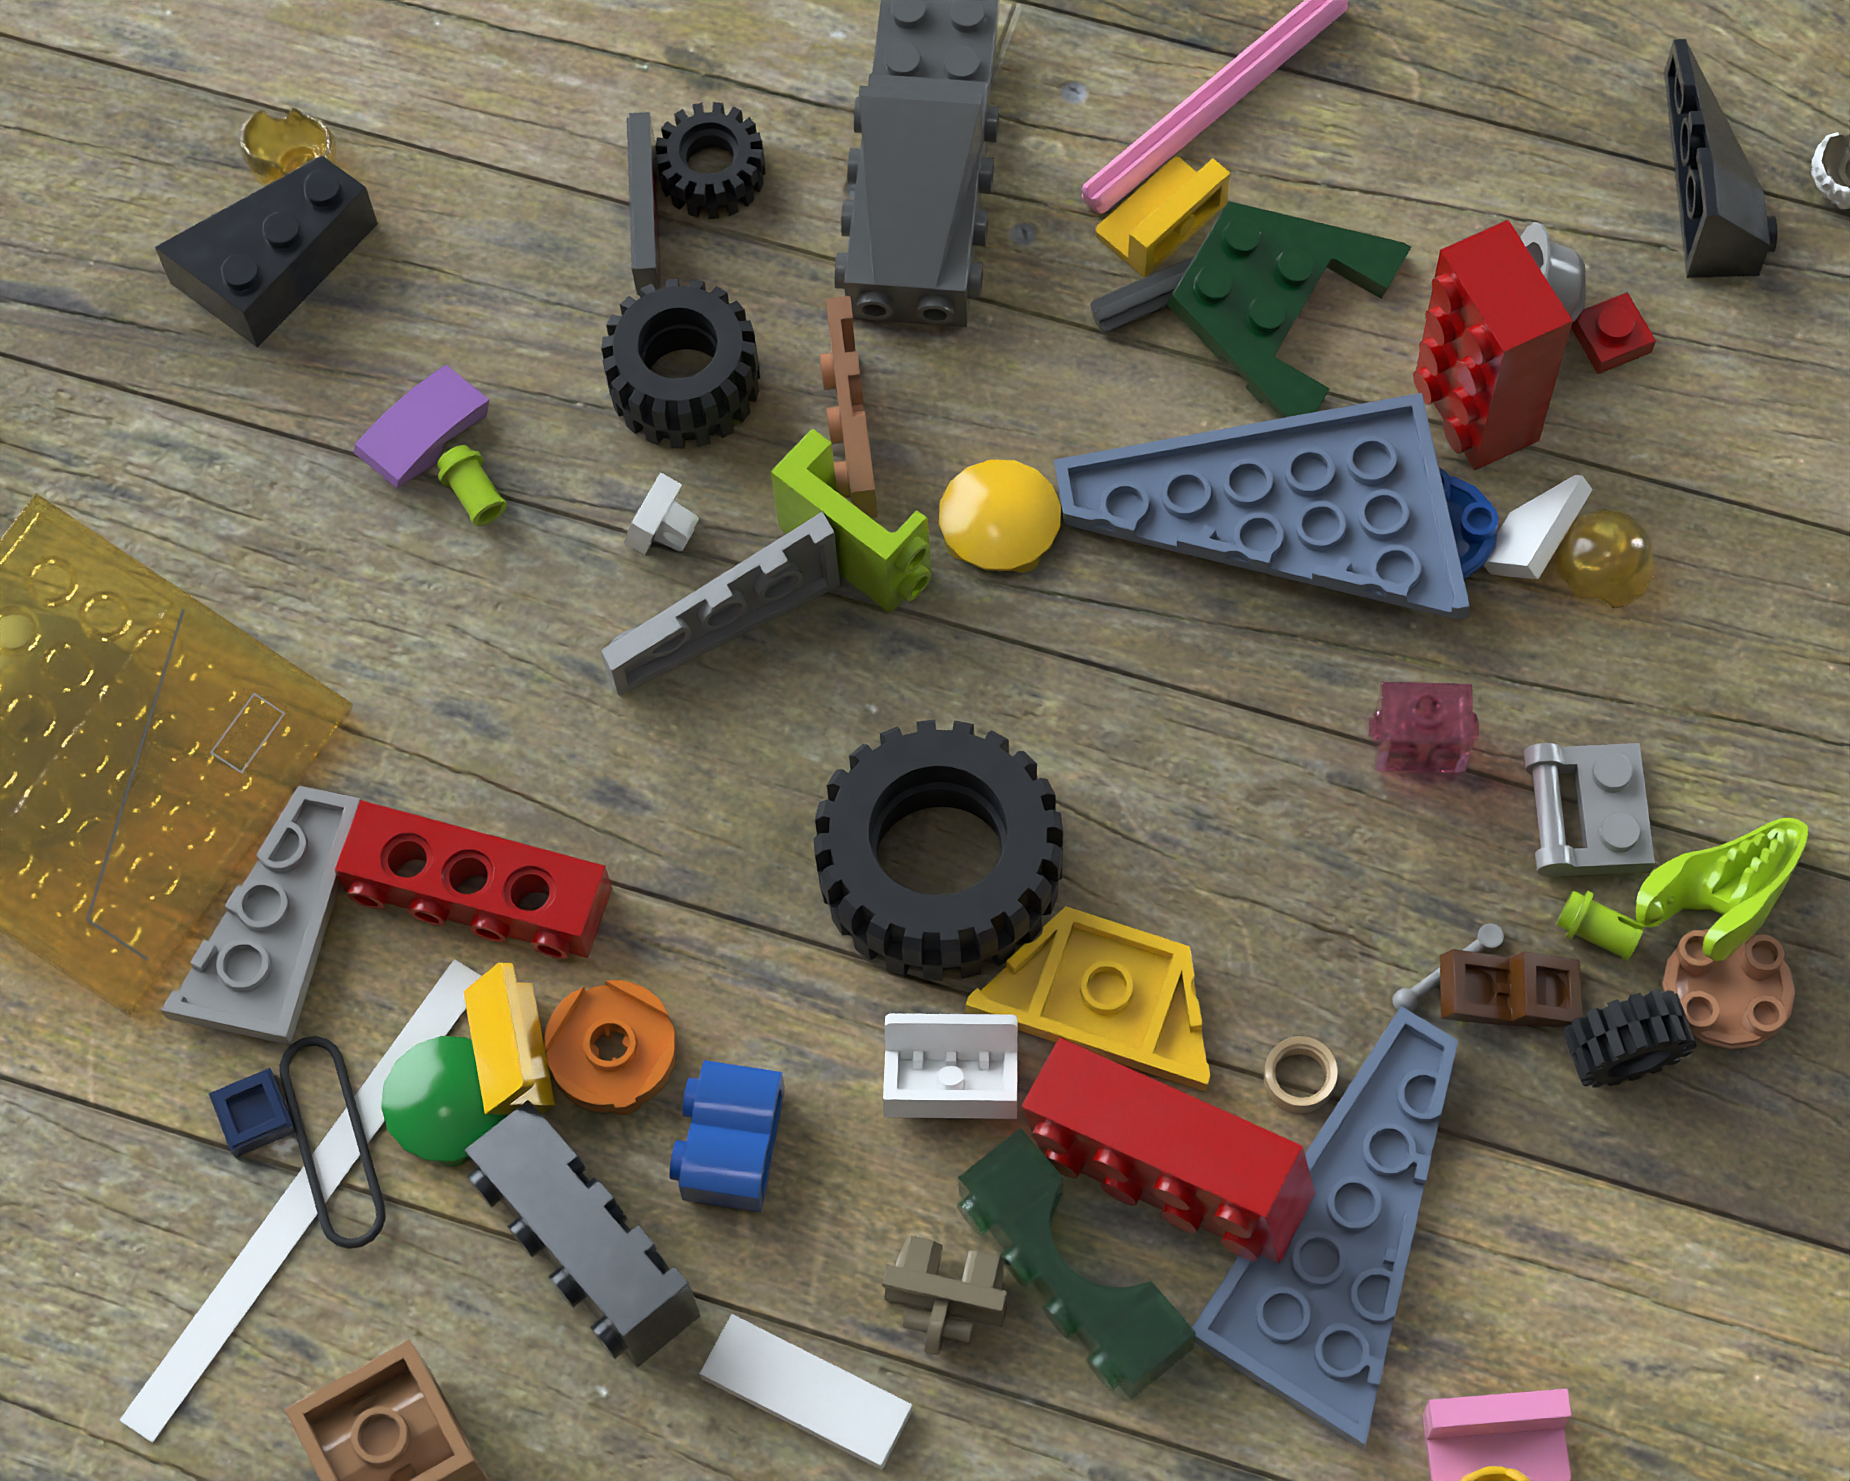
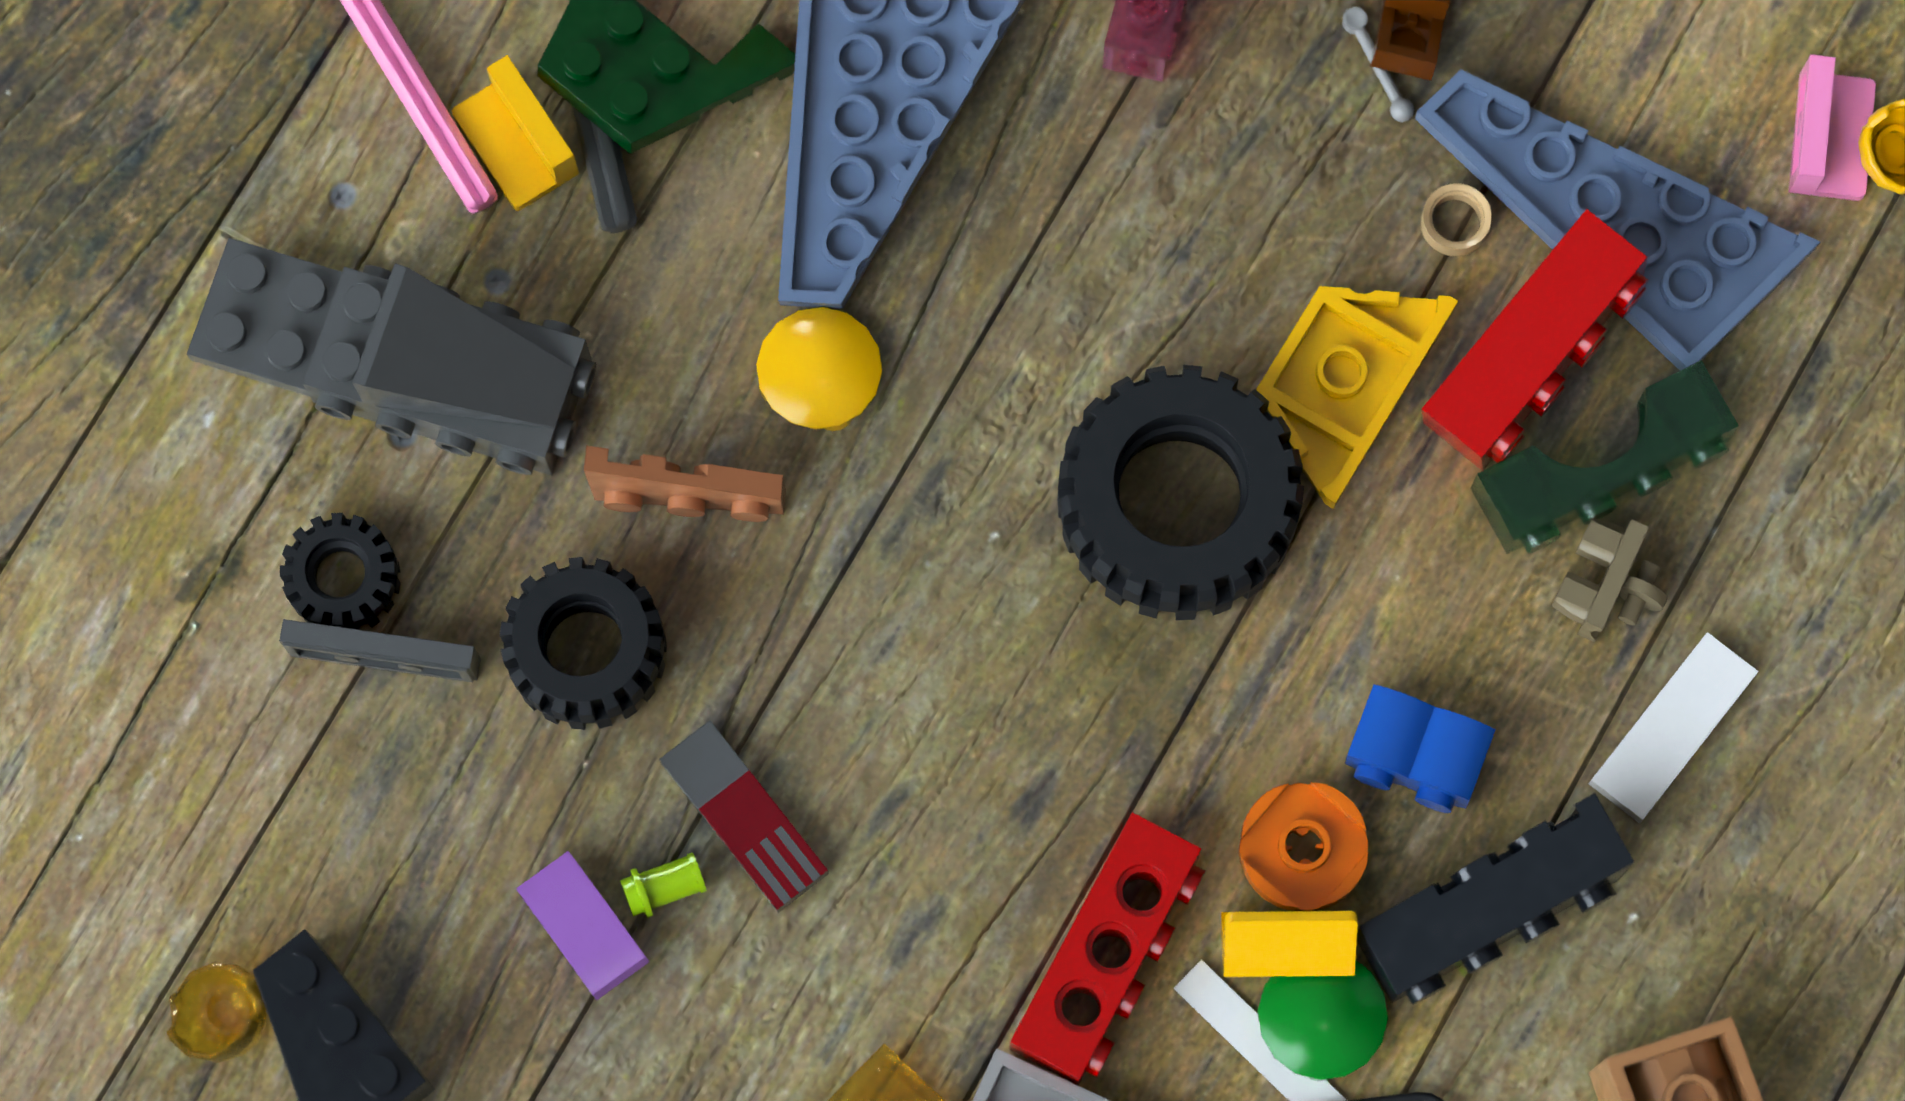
camera: 80 degrees left, 10 degrees up
light grey wing [600,512,840,696] -> none
white tile [624,472,699,555] -> none
lime panel [771,428,932,614] -> none
white bracket [883,1013,1018,1119] -> none
none -> tile [659,721,829,913]

